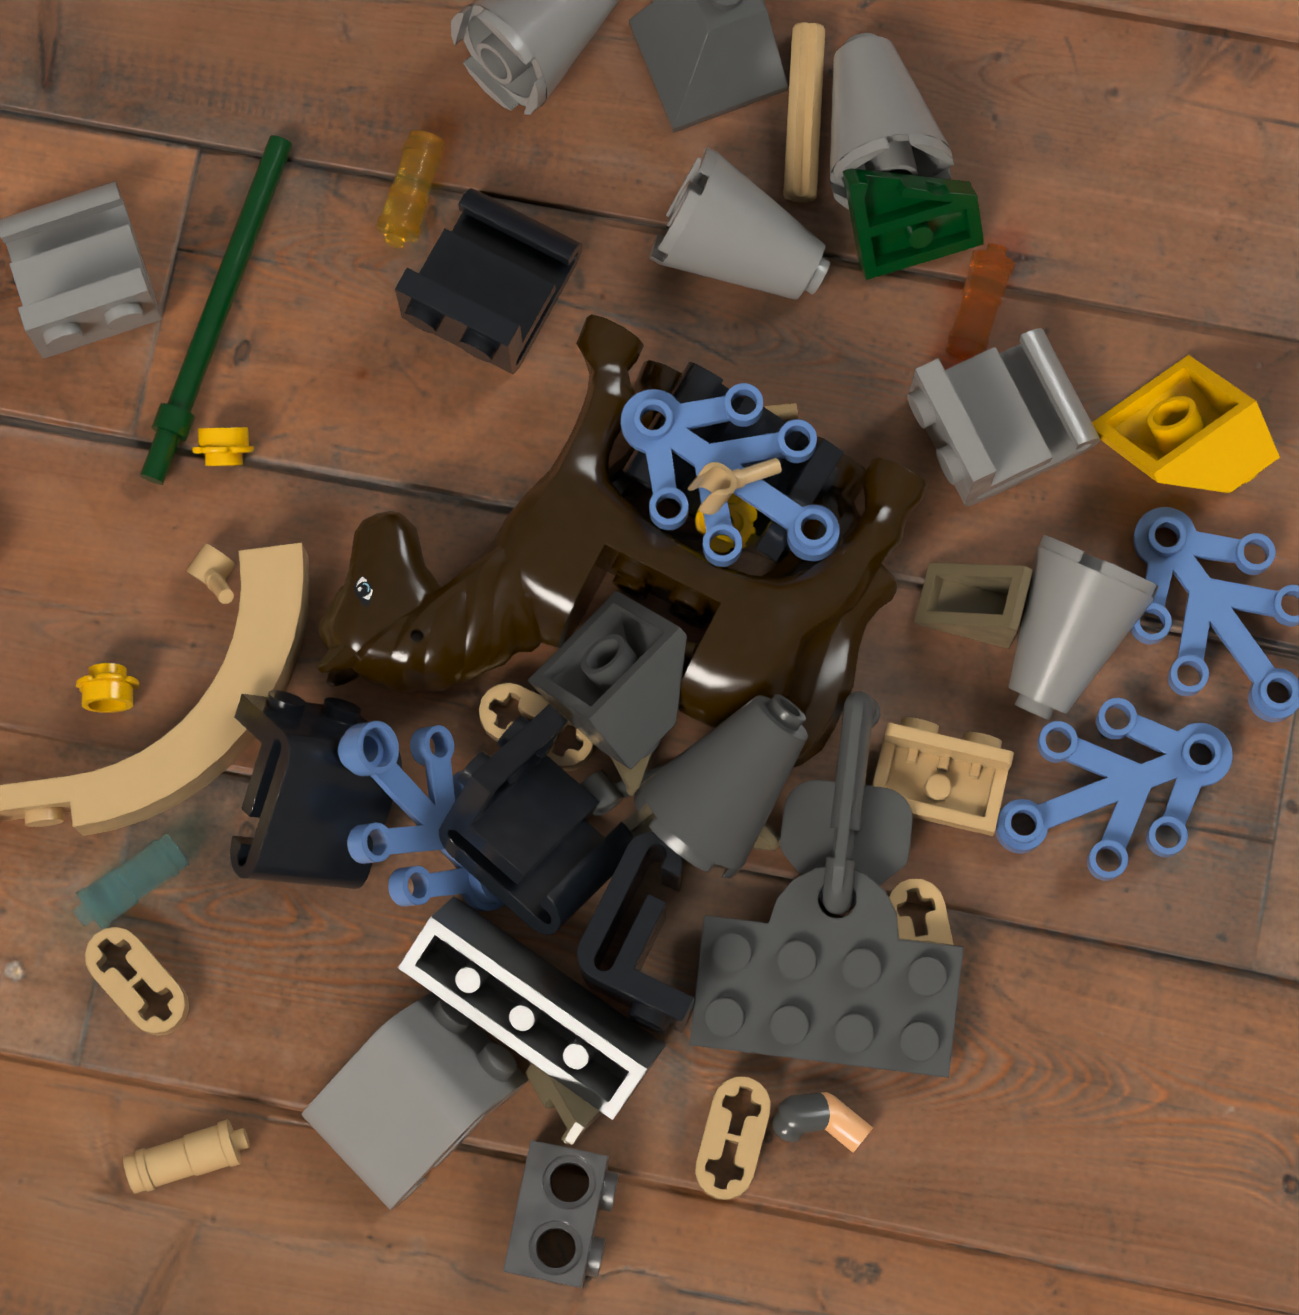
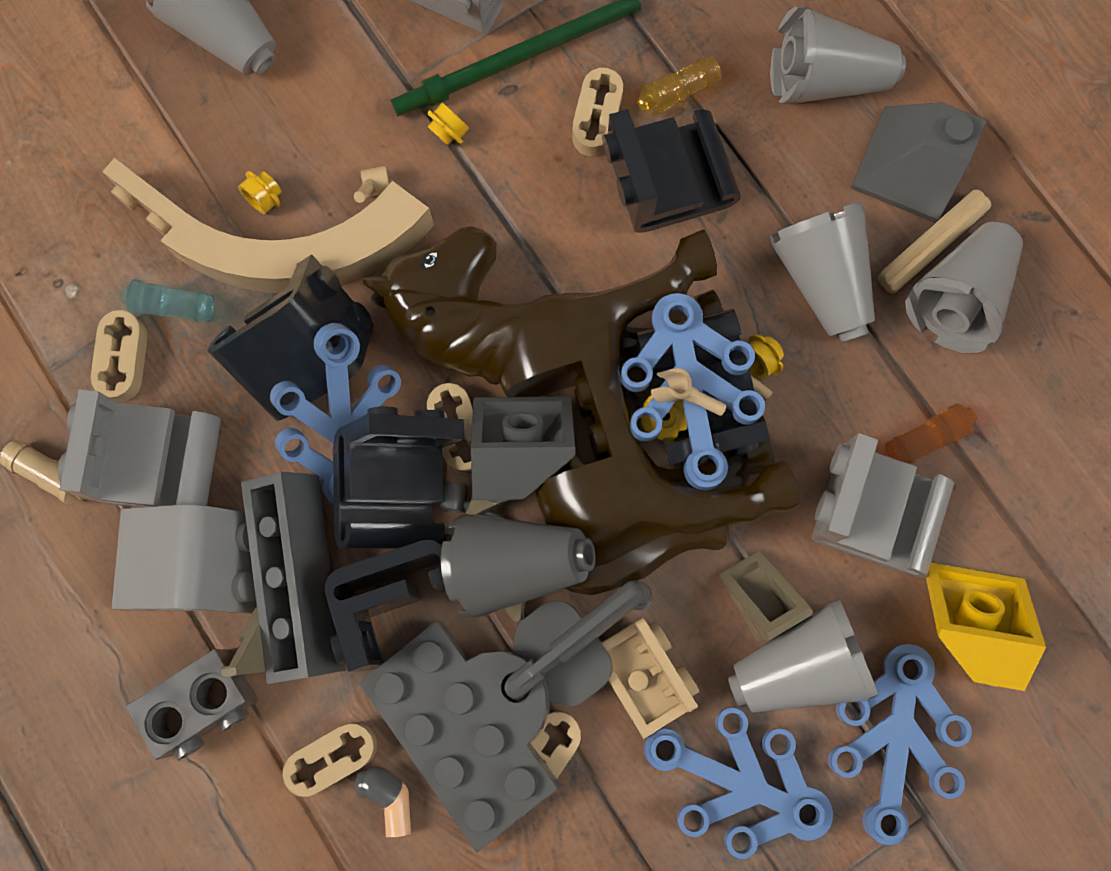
camera: 45 degrees right, 0 degrees up
dark green wing [842,168,984,280] -> none
none -> light grey piece [58,389,222,508]
none -> tan beam [572,67,623,157]
none -> yellow plate [747,334,784,380]

